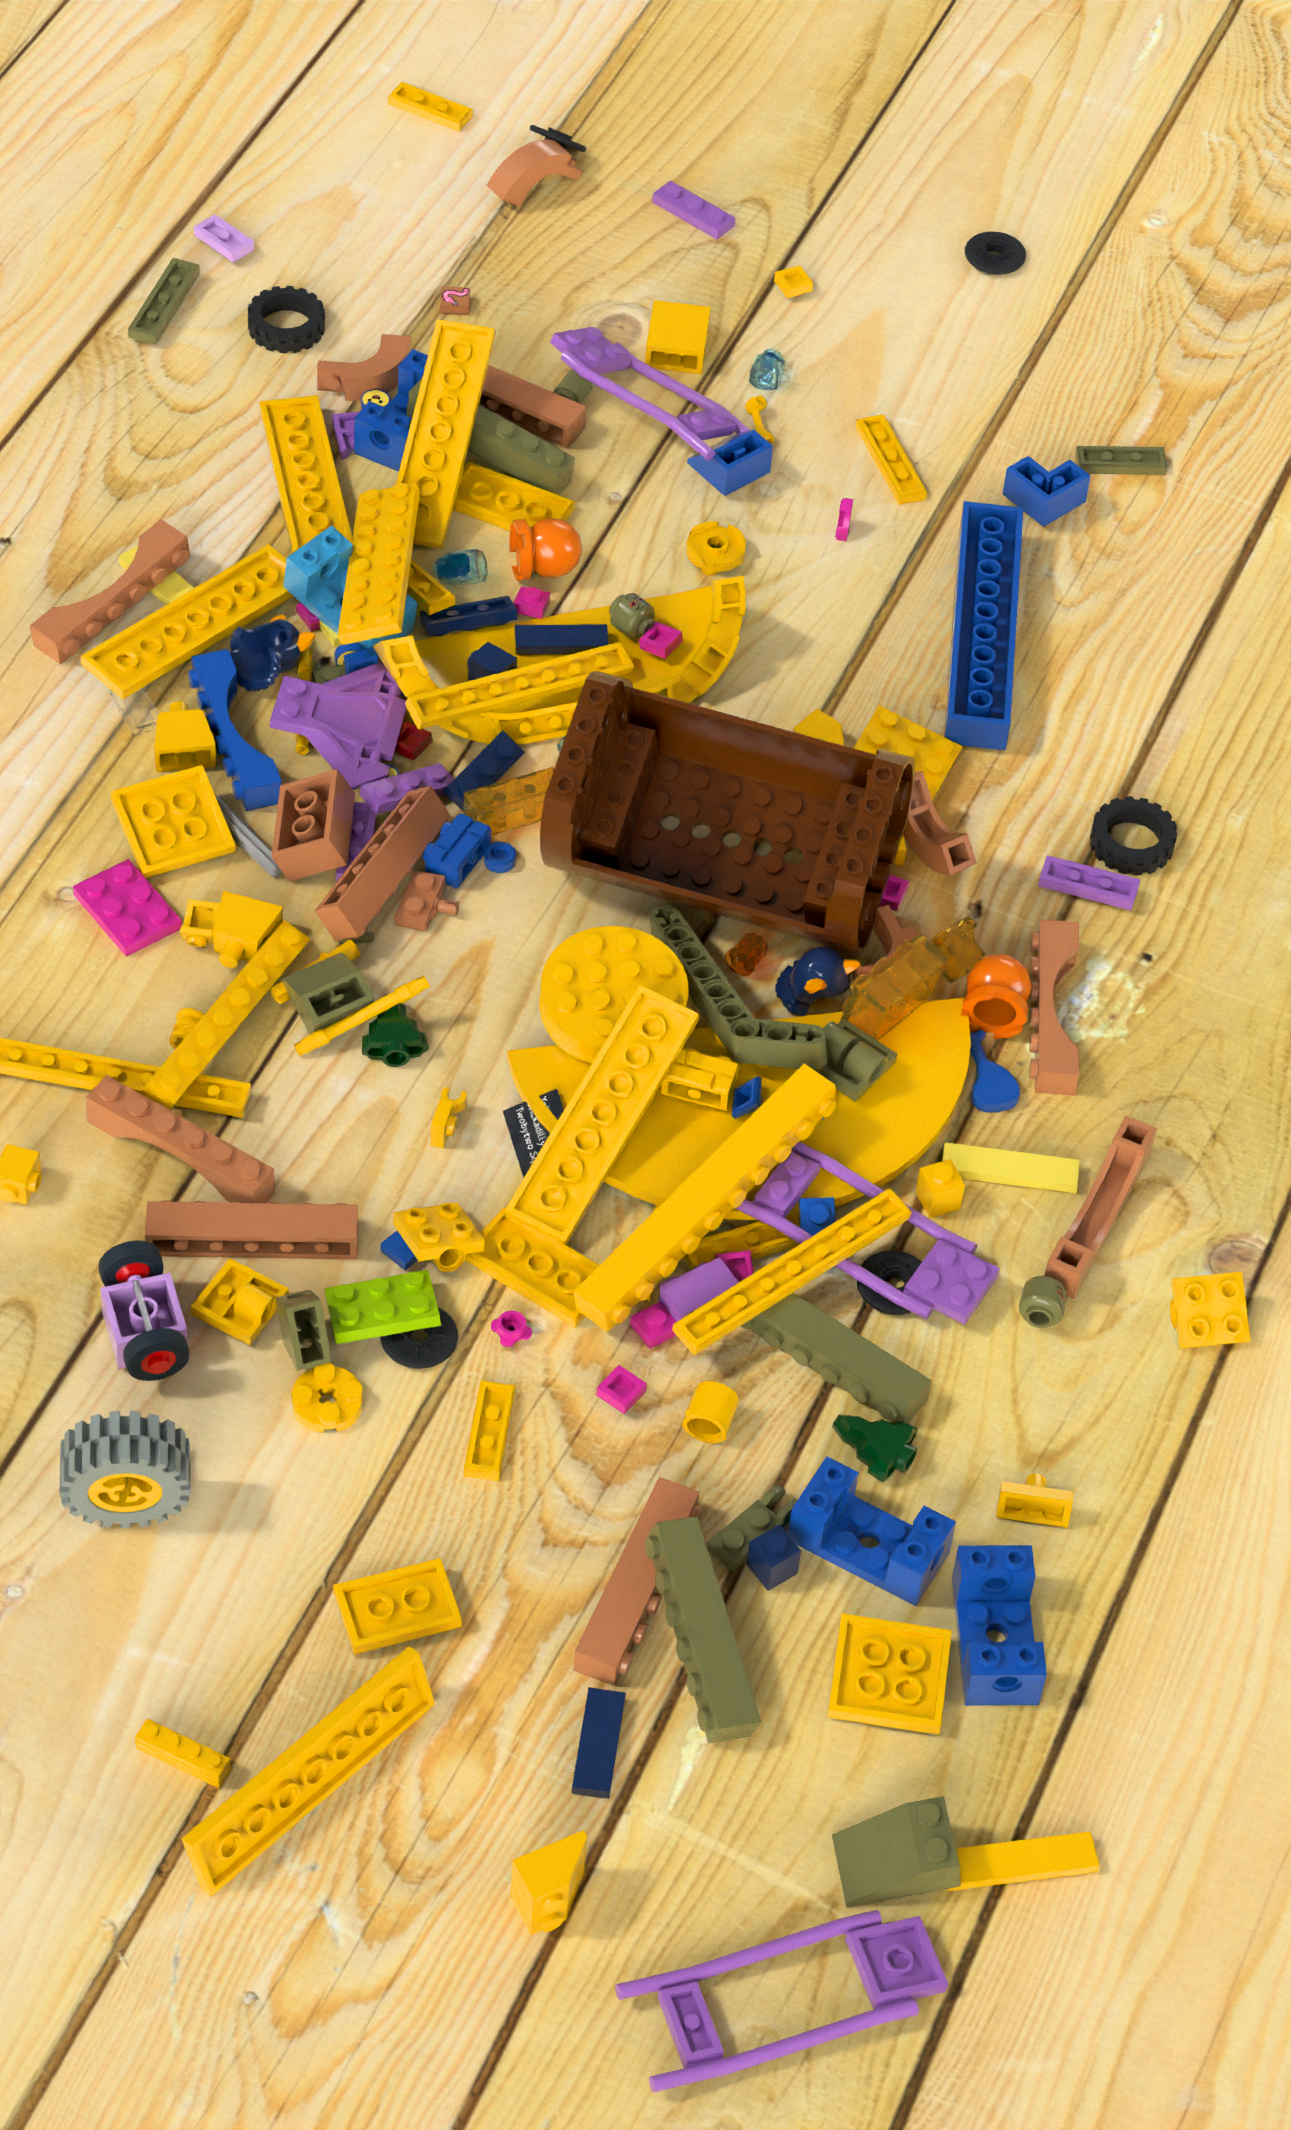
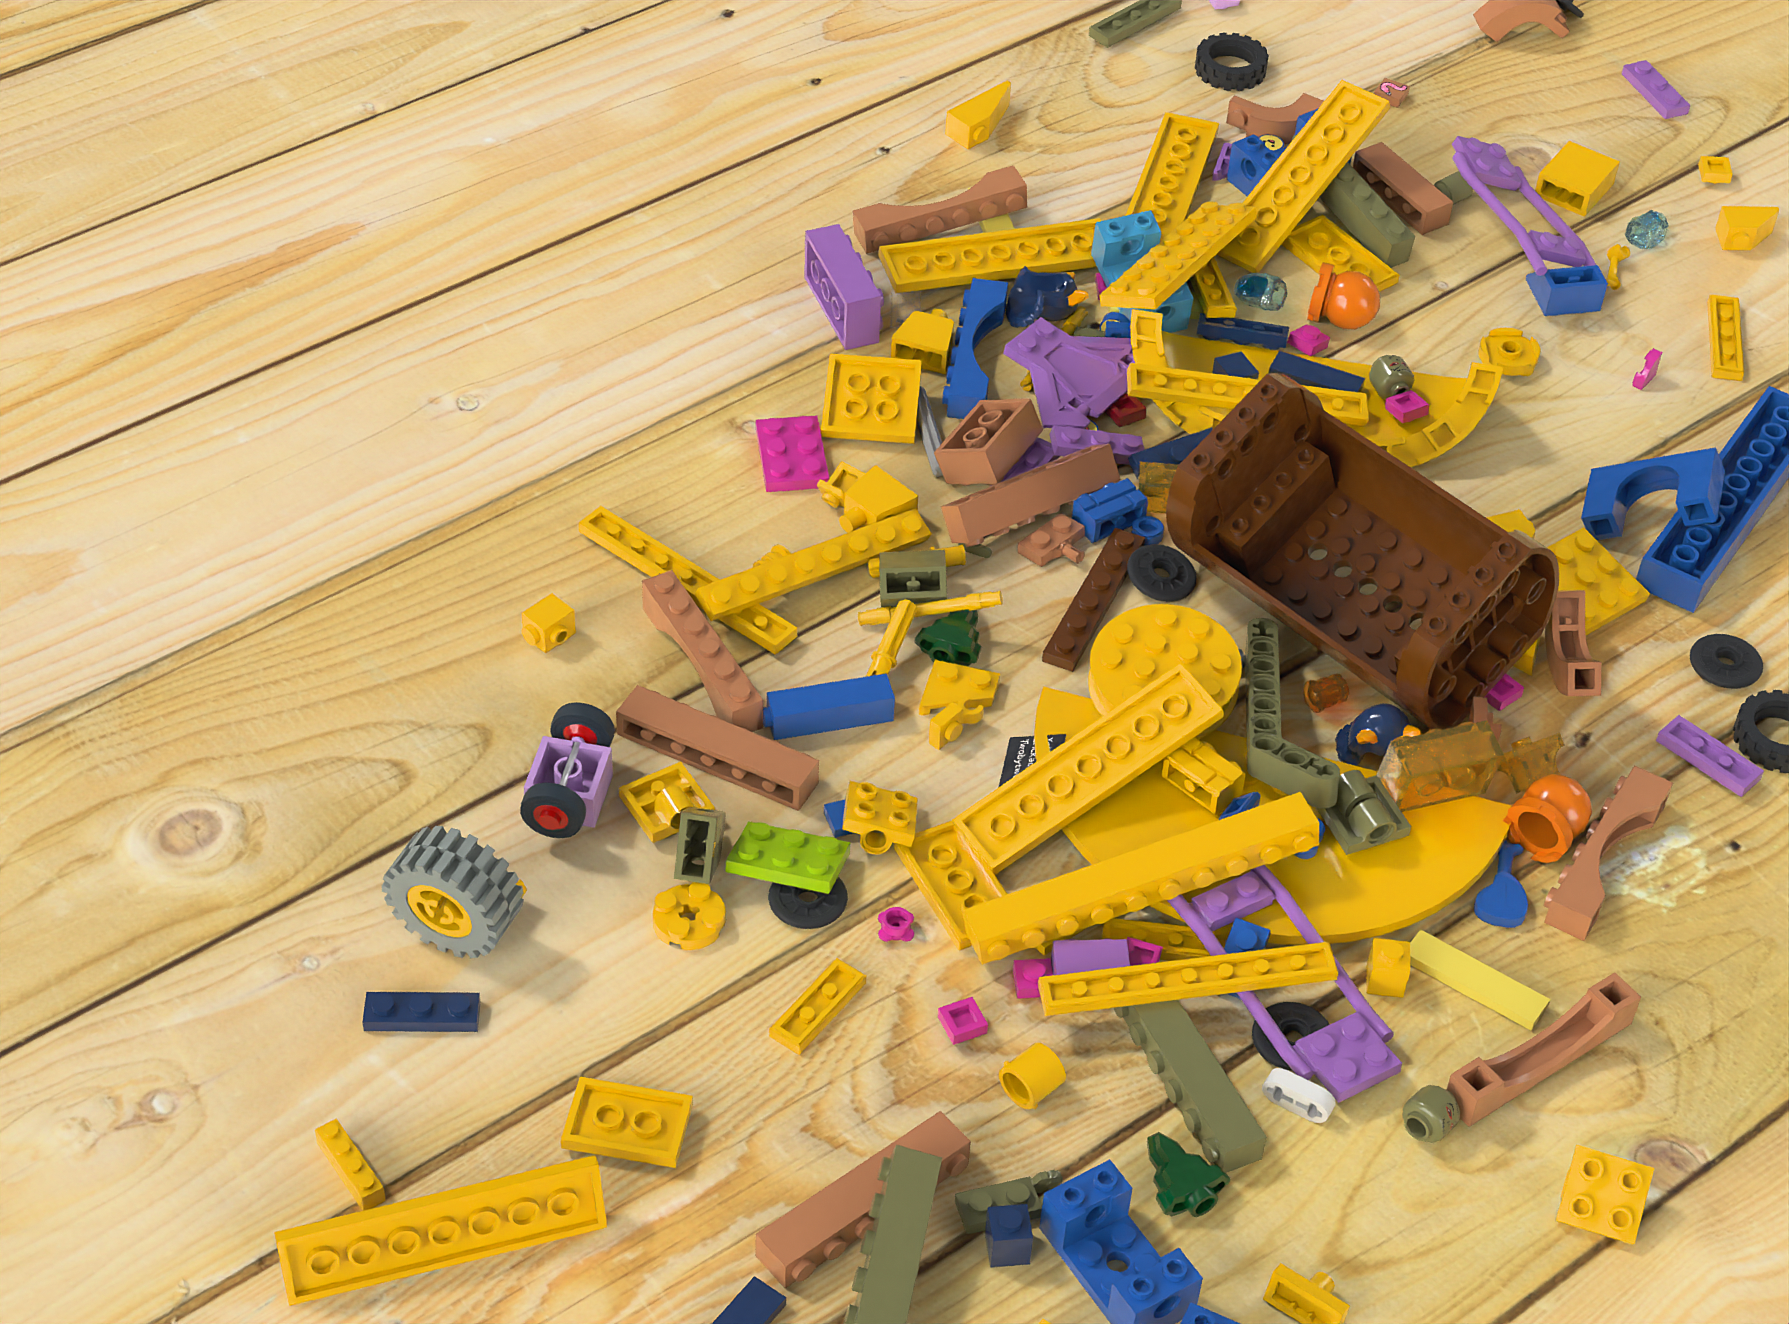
camera: 30 degrees right, 5 degrees down
none -> dark blue plate [362,992,481,1032]
none -> blue brick [763,674,895,740]
none -> medium lavender brick [804,224,884,350]
none -> yellow axle [865,599,917,677]
none -> yellow wing [919,660,1000,716]
none -> yellow slope [945,80,1011,150]
none -> reddish brown plate [1042,528,1145,672]
none -> black wheel [1127,544,1197,602]
none -> white beam [1262,1068,1336,1123]
none -> blue arch [1581,447,1725,540]
none -> black wheel [1690,634,1763,689]
none -> yellow slope [1715,206,1779,250]

